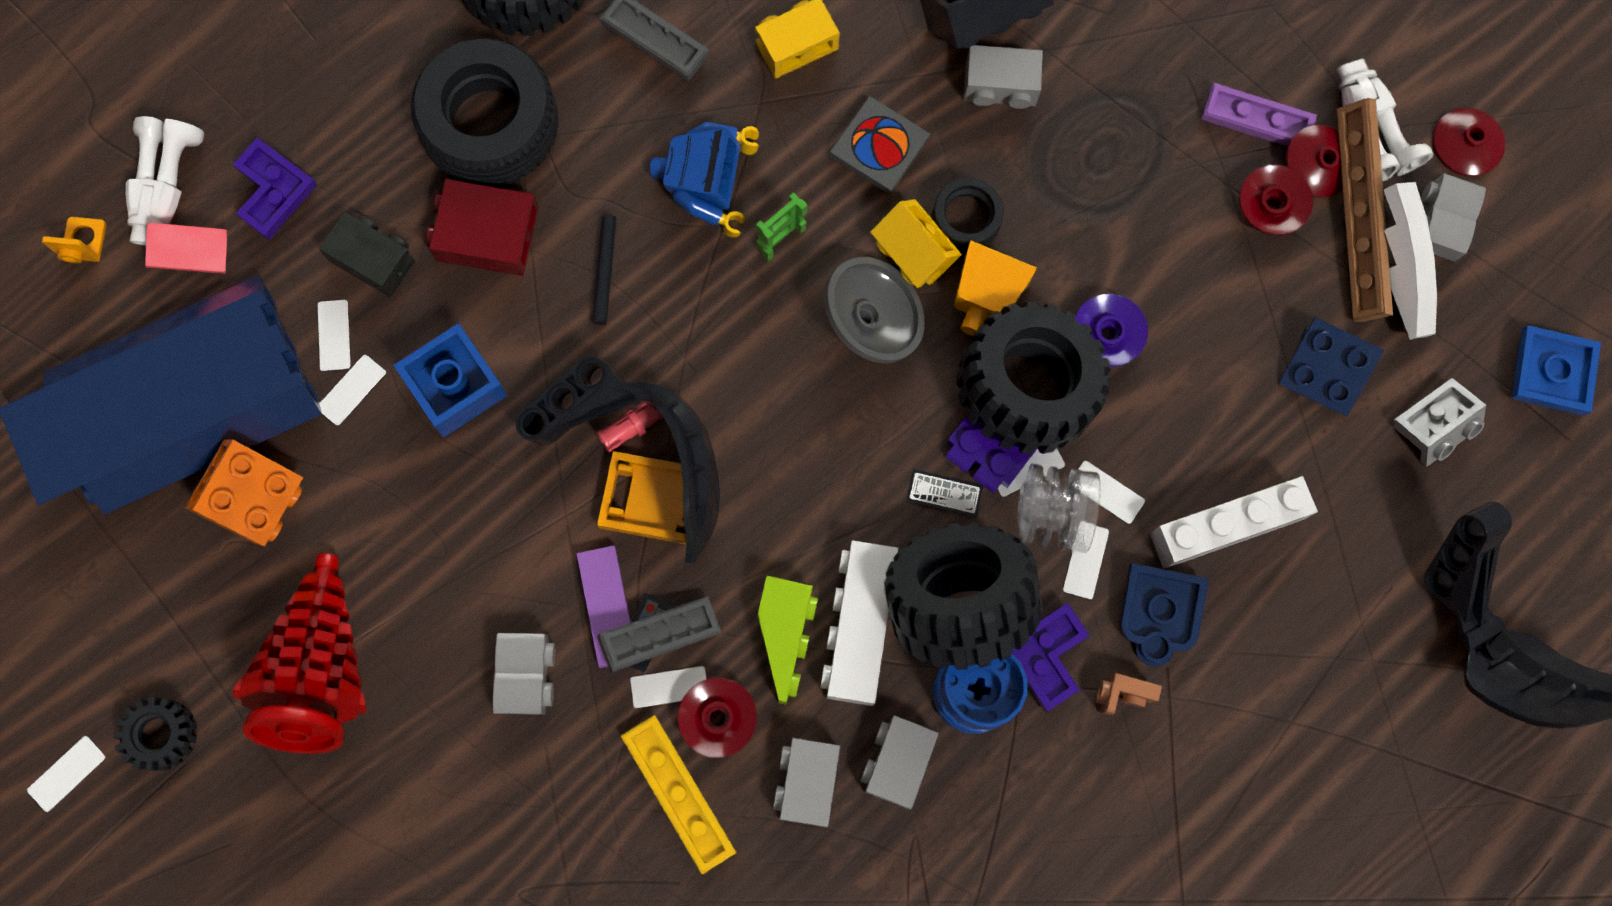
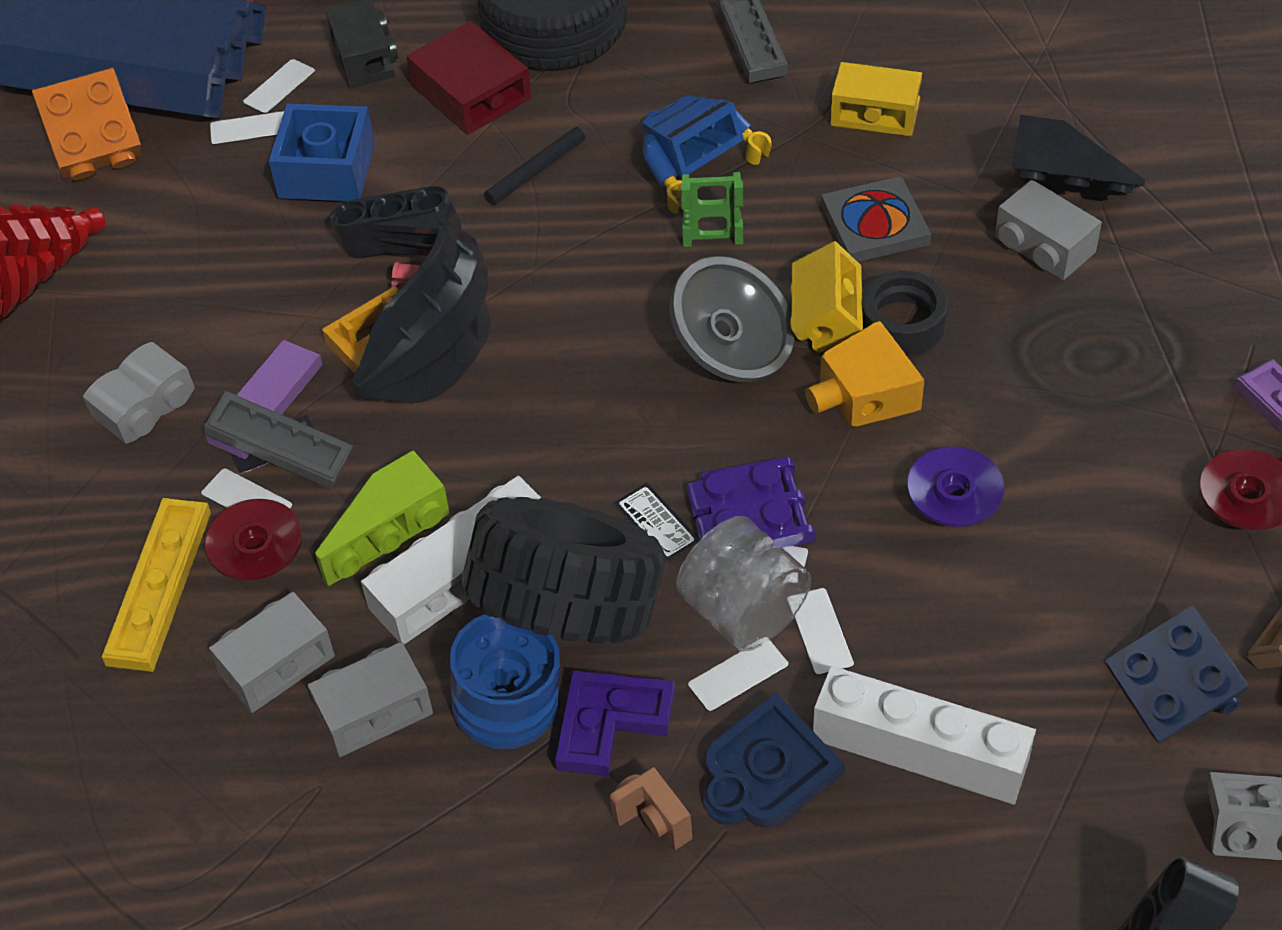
camera: 50 degrees right, 25 degrees down
black tyre [956,302,1111,454] -> none

